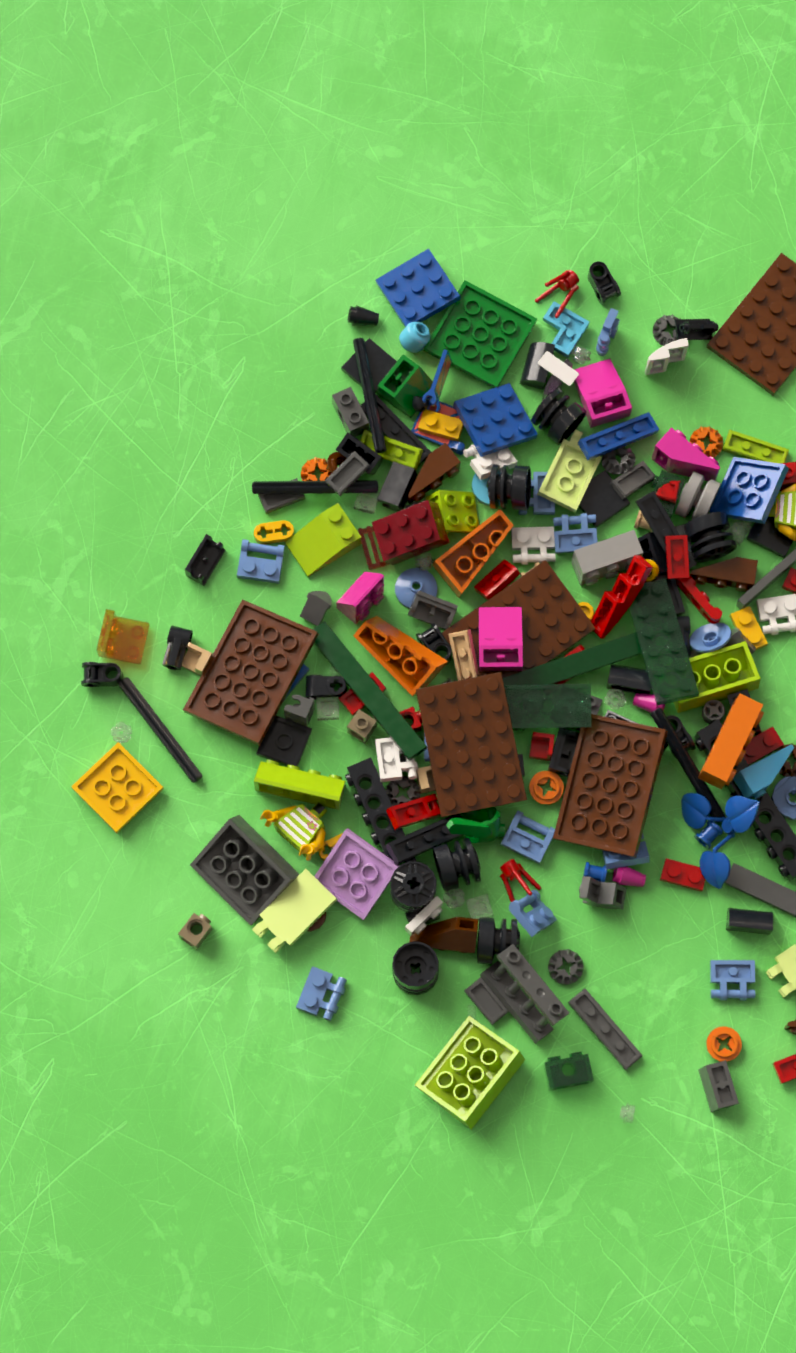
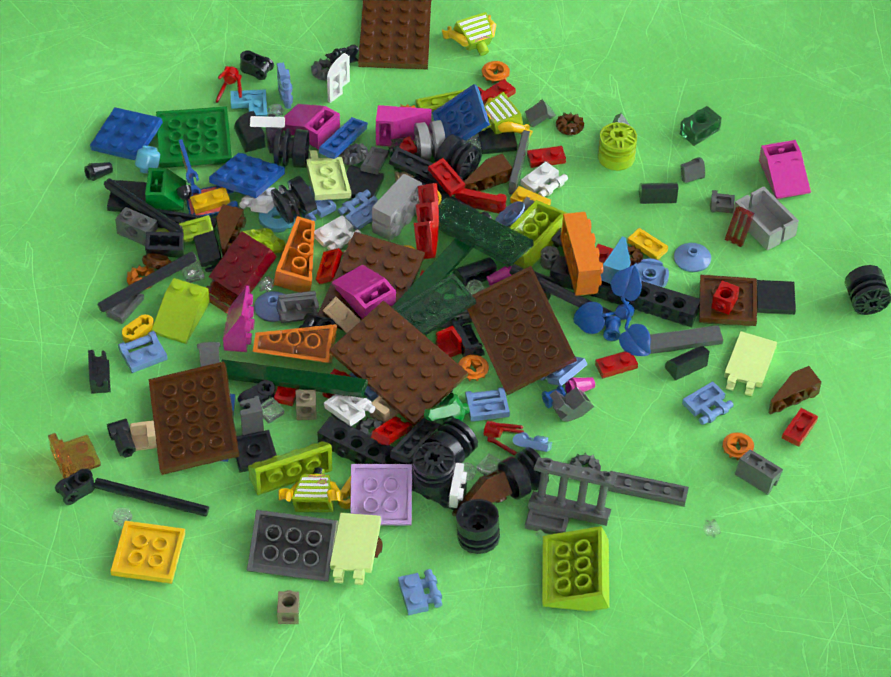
camera: 35 degrees left, 25 degrees down
dark grey tile [325,451,370,496] -> none
clear green brick [543,1052,593,1091] -> none

